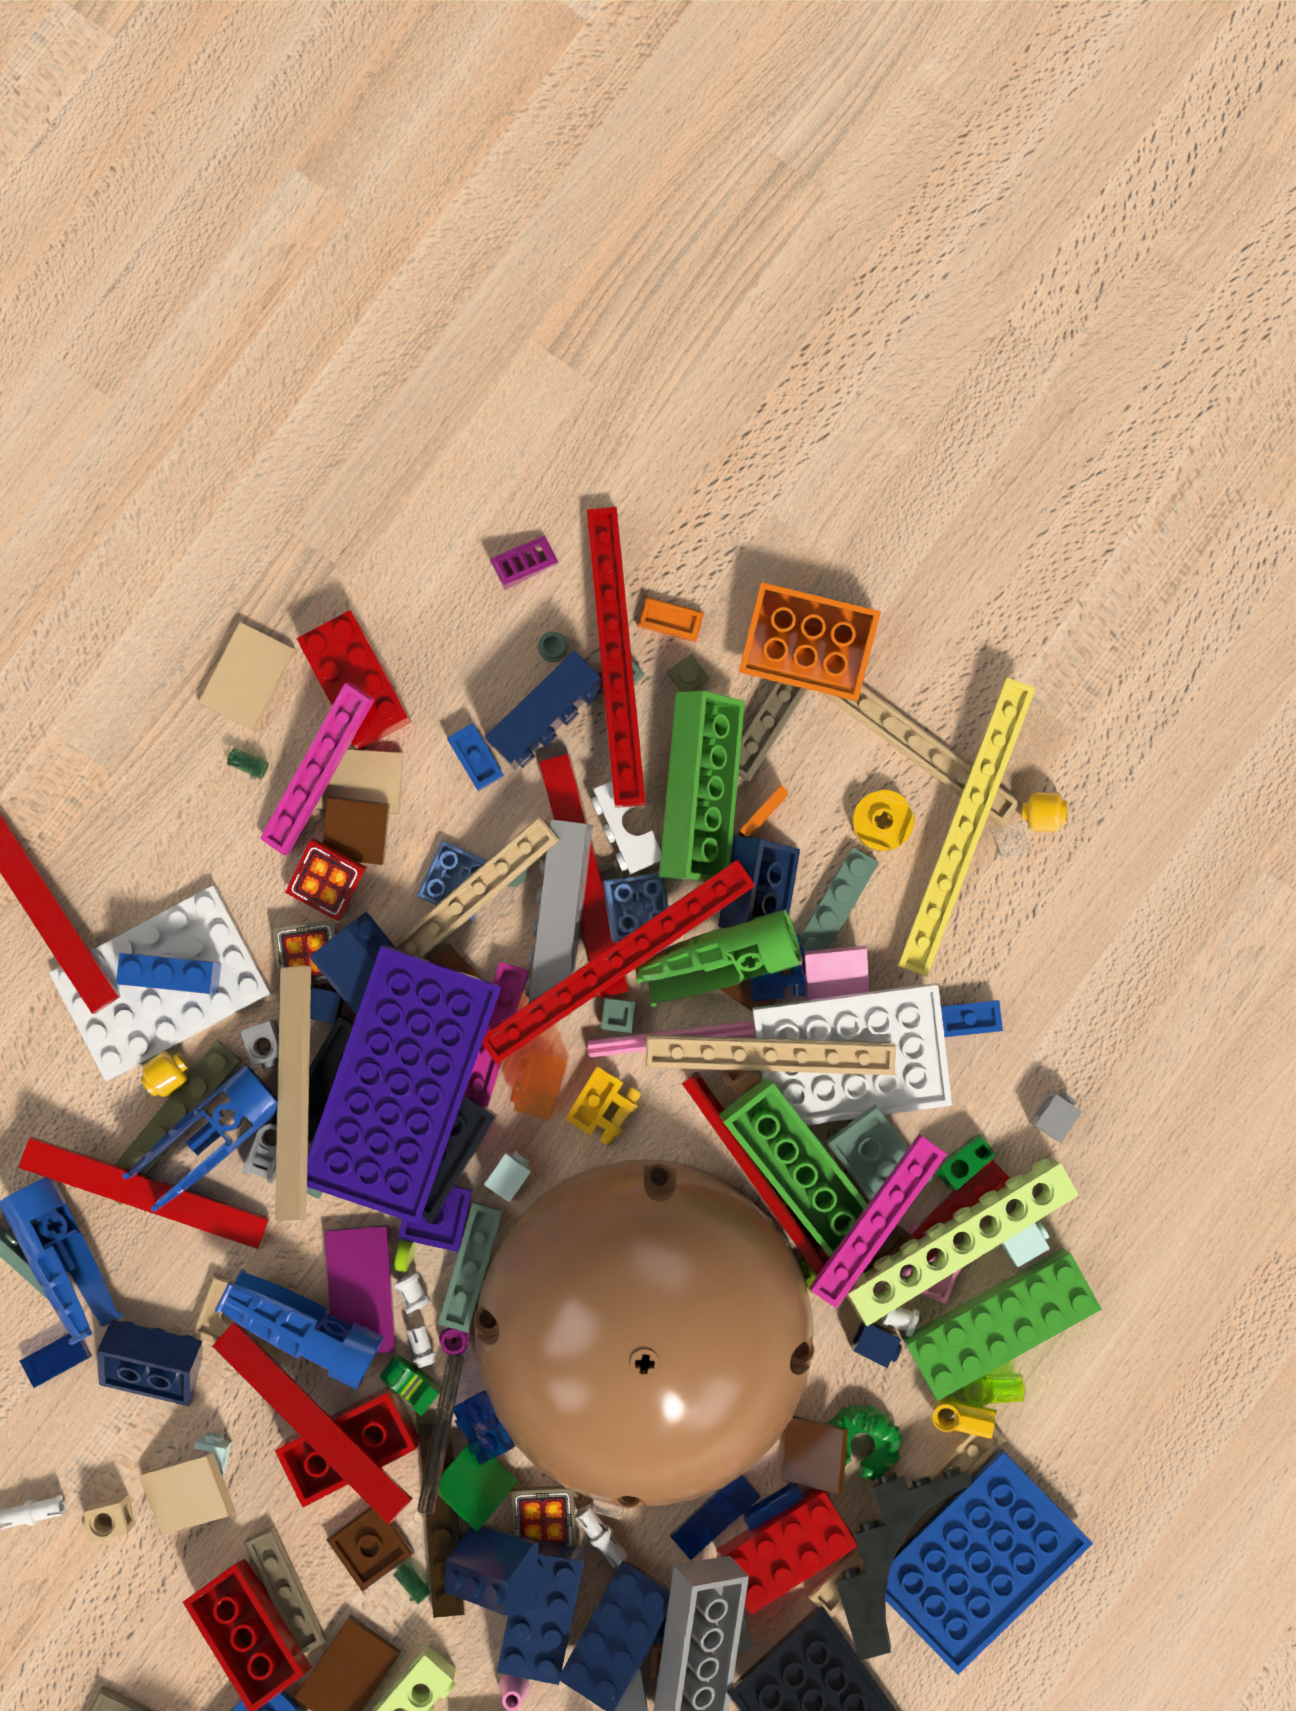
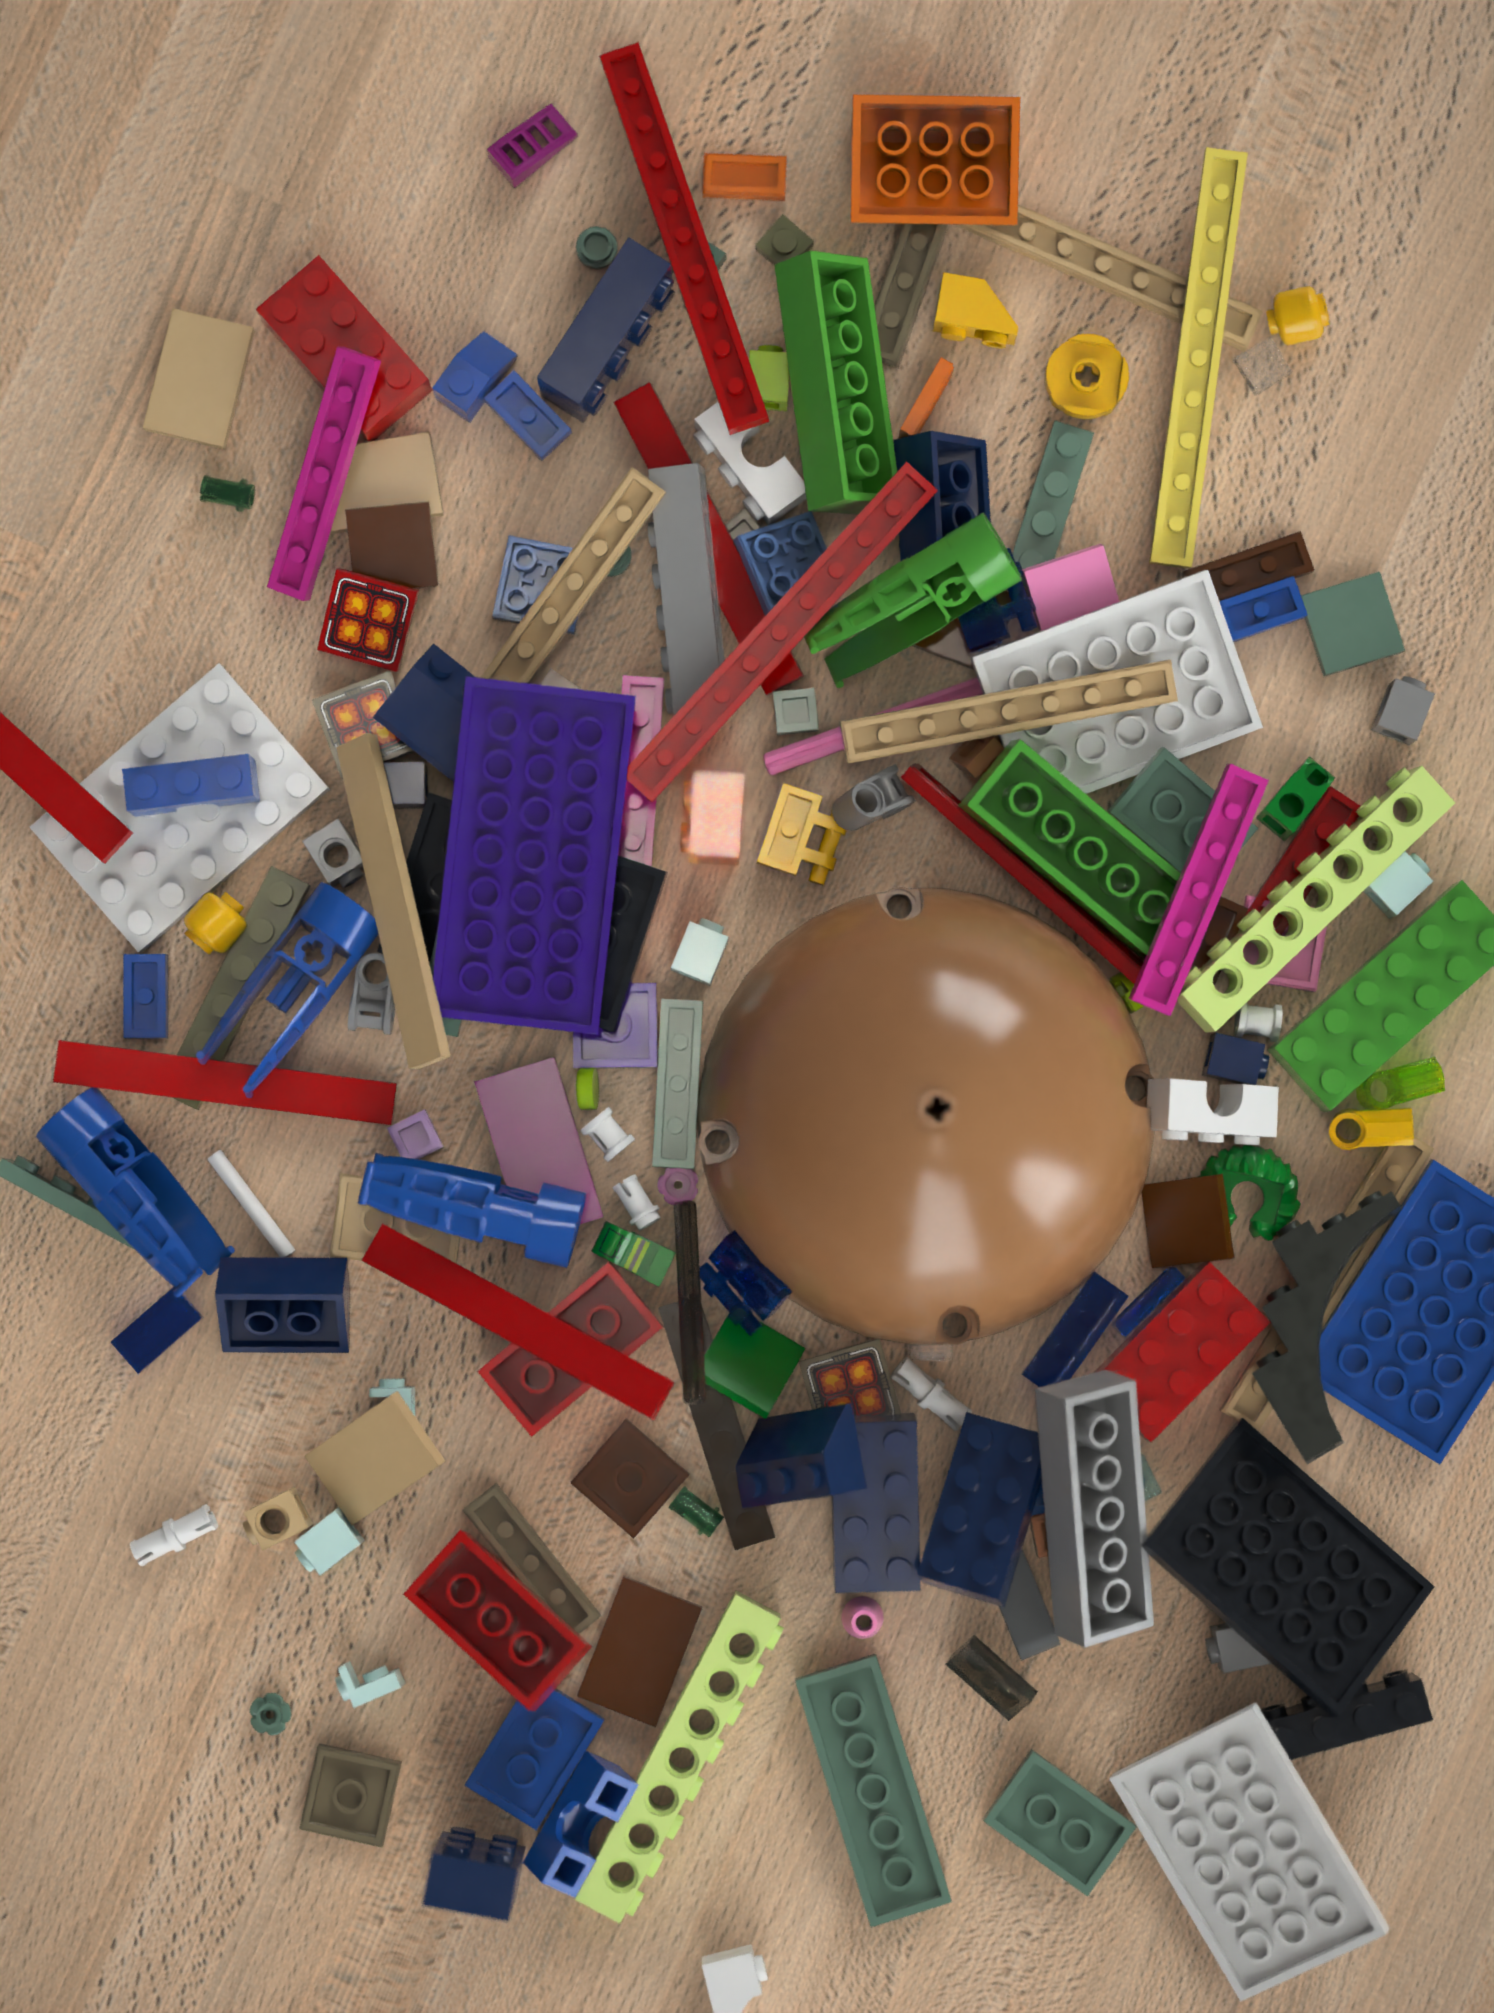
camera: 10 degrees left, 0 degrees up
none -> blue plate [123,954,168,1039]
none -> white bar [207,1150,296,1258]
none -> sand green plate [250,1693,292,1735]
none -> light aqua brick [295,1507,365,1575]
none -> light aqua bracket [335,1661,405,1708]
none -> lavender tile [387,1109,444,1159]
none -> blue slope [432,331,518,423]
none -> lime brick [749,345,790,411]
none -> light grey piece [832,764,916,831]
none -> yellow slope [933,272,1018,348]
none -> white arch [1147,1078,1279,1145]
none -> reddish brown tile [1182,531,1314,601]
none -> sand green tile [1301,571,1405,677]

